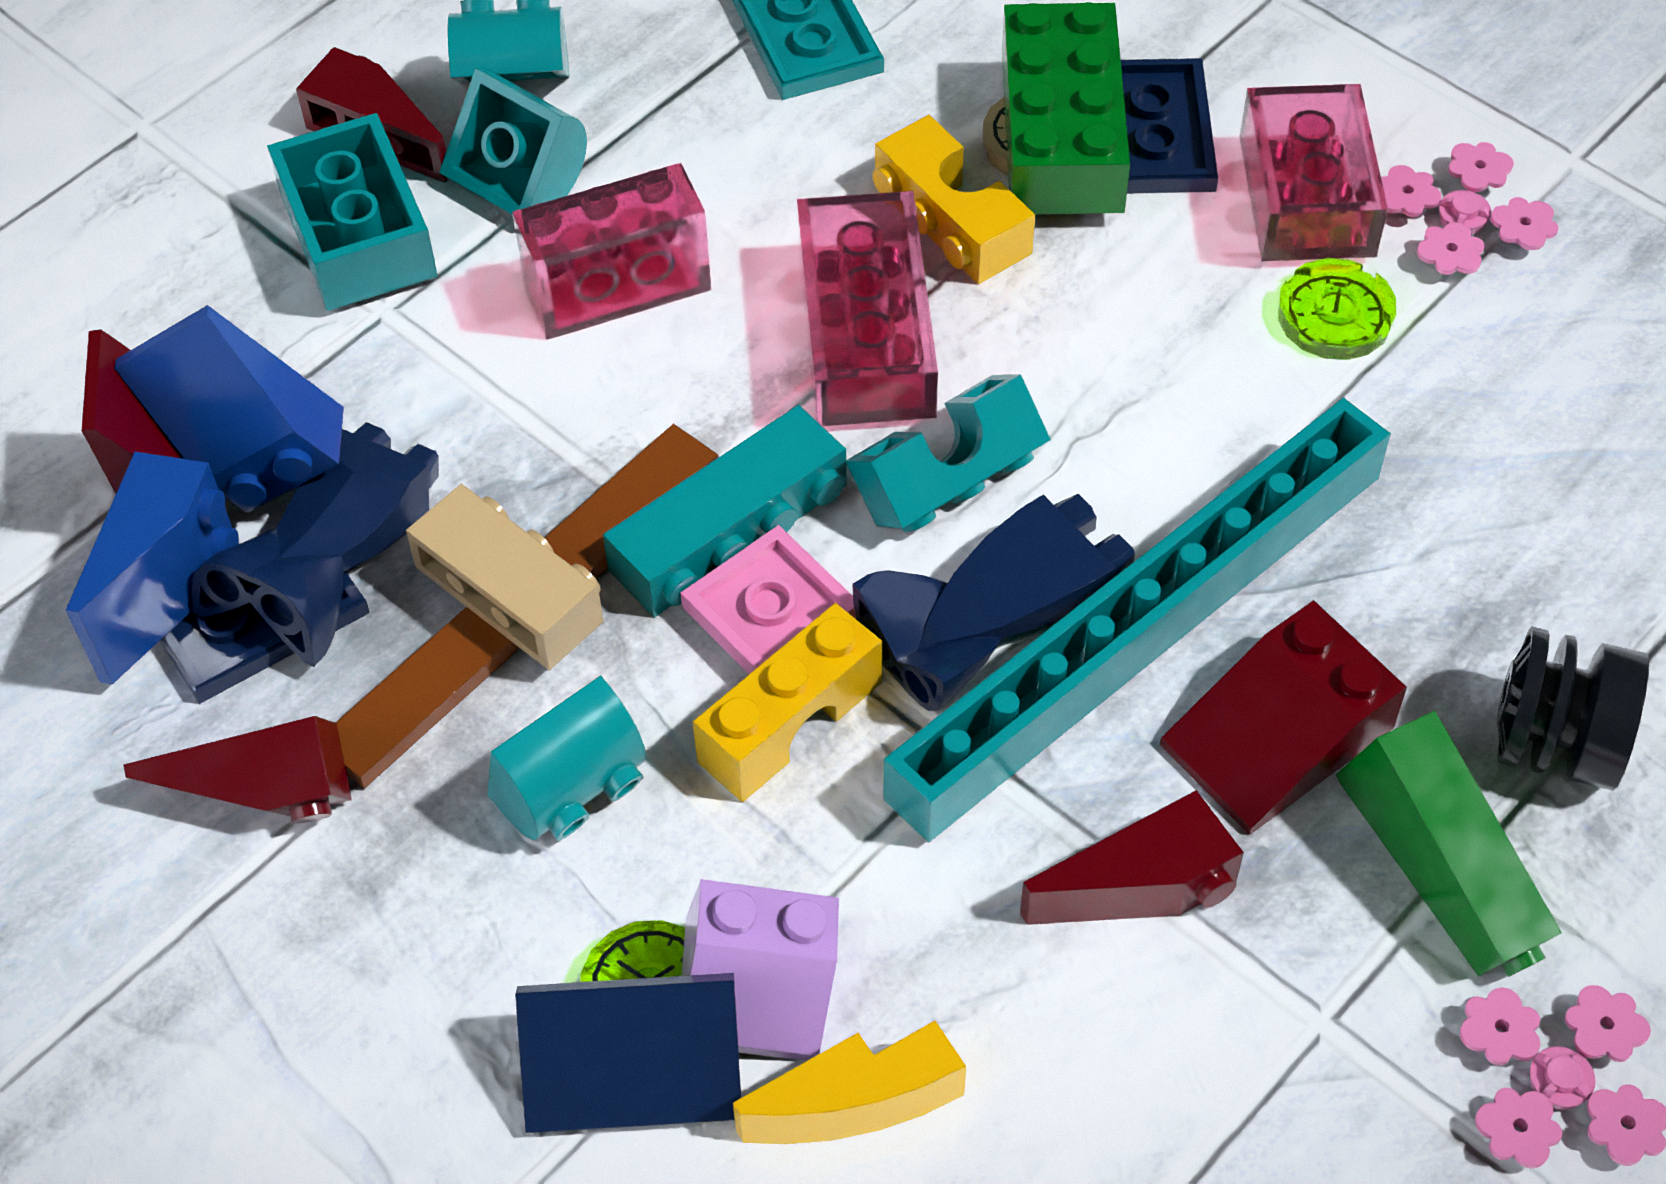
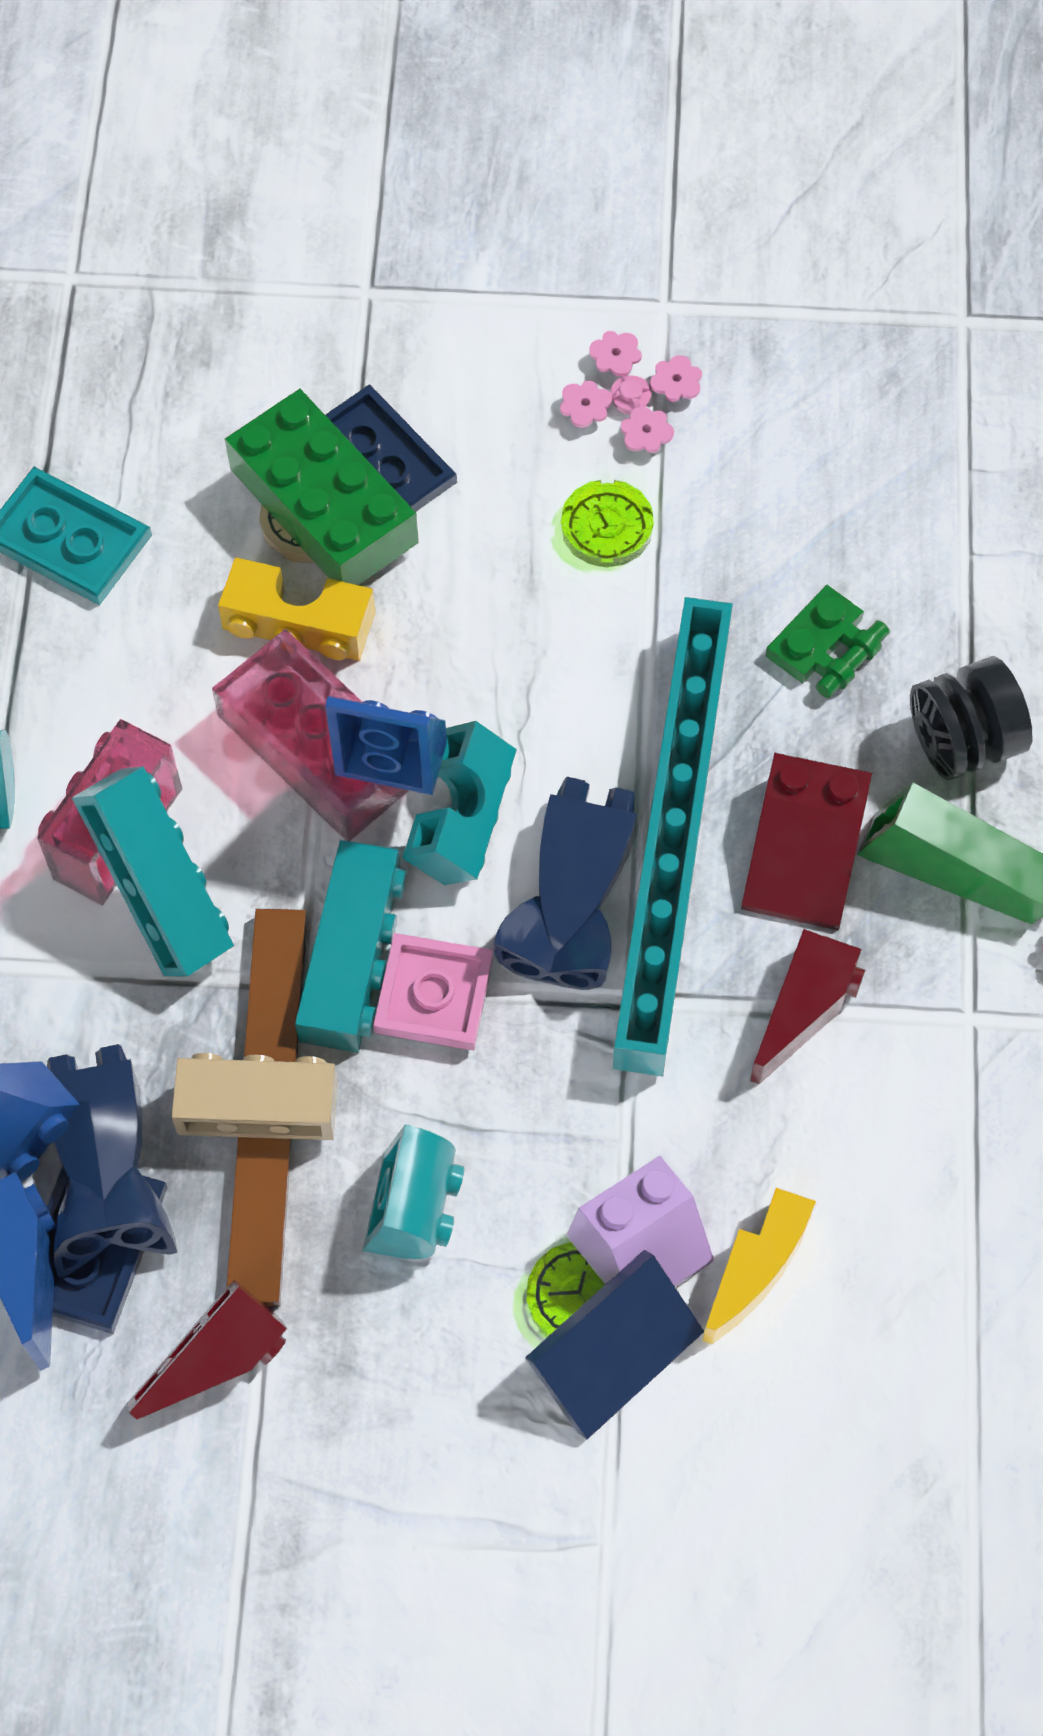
camera: 40 degrees left, 10 degrees up
yellow arch [693,602,882,803] -> none
clear pink brick [1239,83,1388,262] -> none
none -> teal brick [72,766,234,977]
none -> blue slope [325,696,447,795]
none -> green plate [765,584,890,698]

